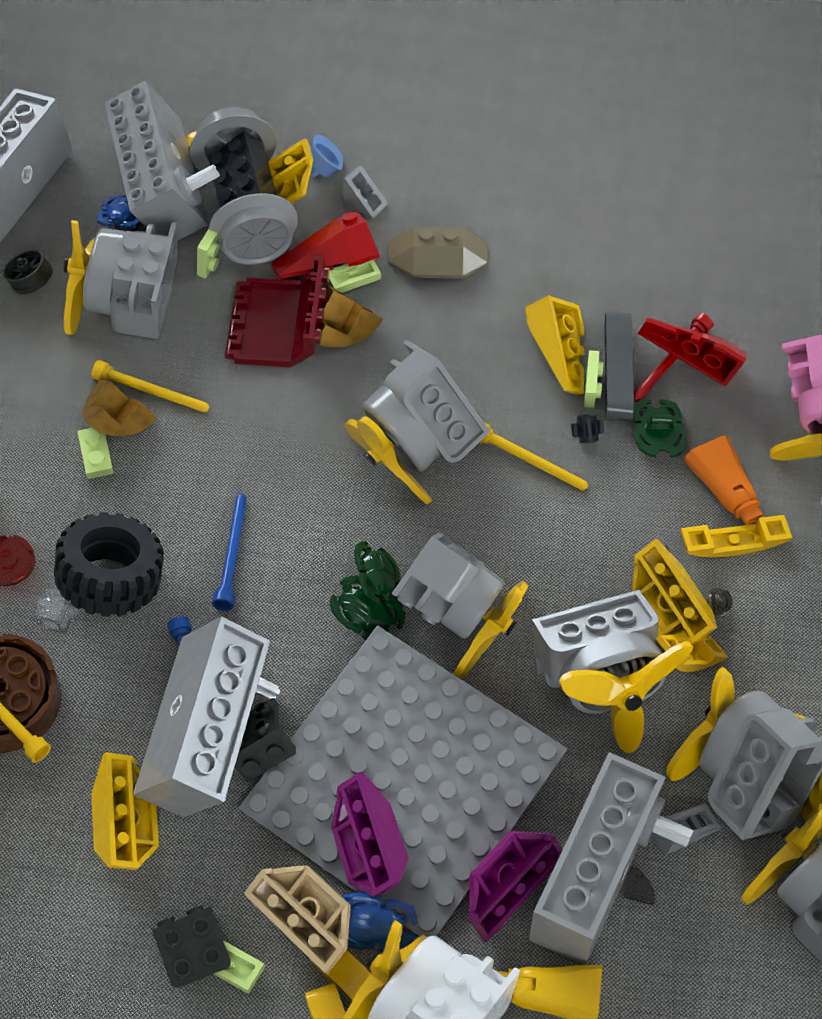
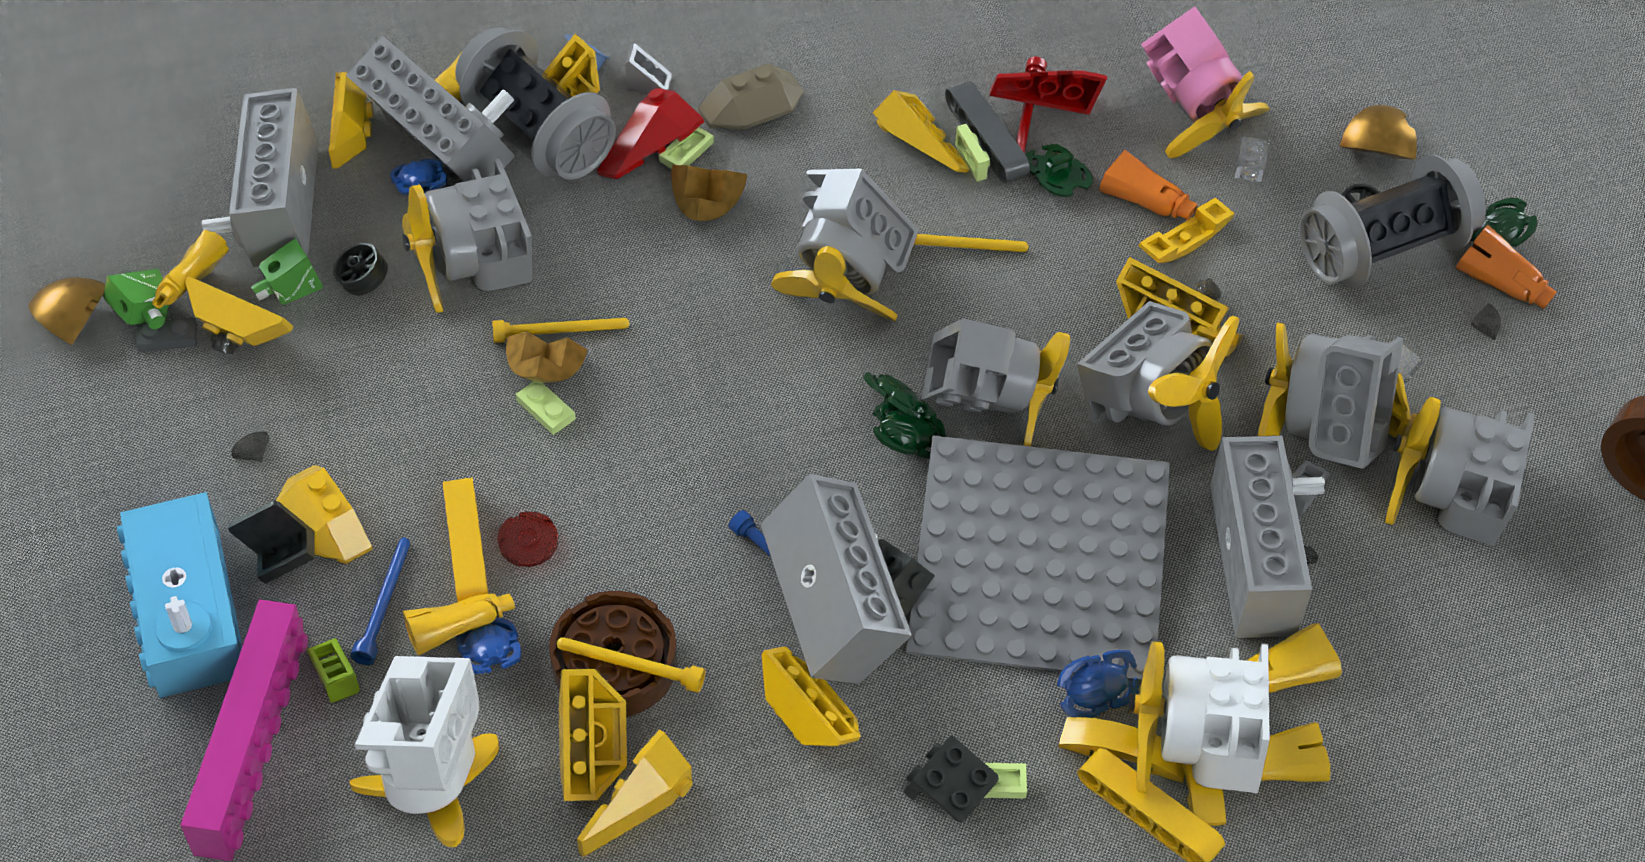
camera: 30 degrees left, 5 degrees down
clear brick [35,586,79,635] -> none
black tyre [54,512,164,617] -> none
yellowish green plate [197,229,220,279] -> none
blue piece [212,494,247,611] -> none
dark red hinge [225,256,329,368] -> none
tan wedge [243,865,351,974] -> none
magenta wedge [331,772,409,897] -> none
magenta wedge [470,831,563,943] -> none
black gear [571,414,605,443] -> none
none -> yellow wedge [329,72,374,169]

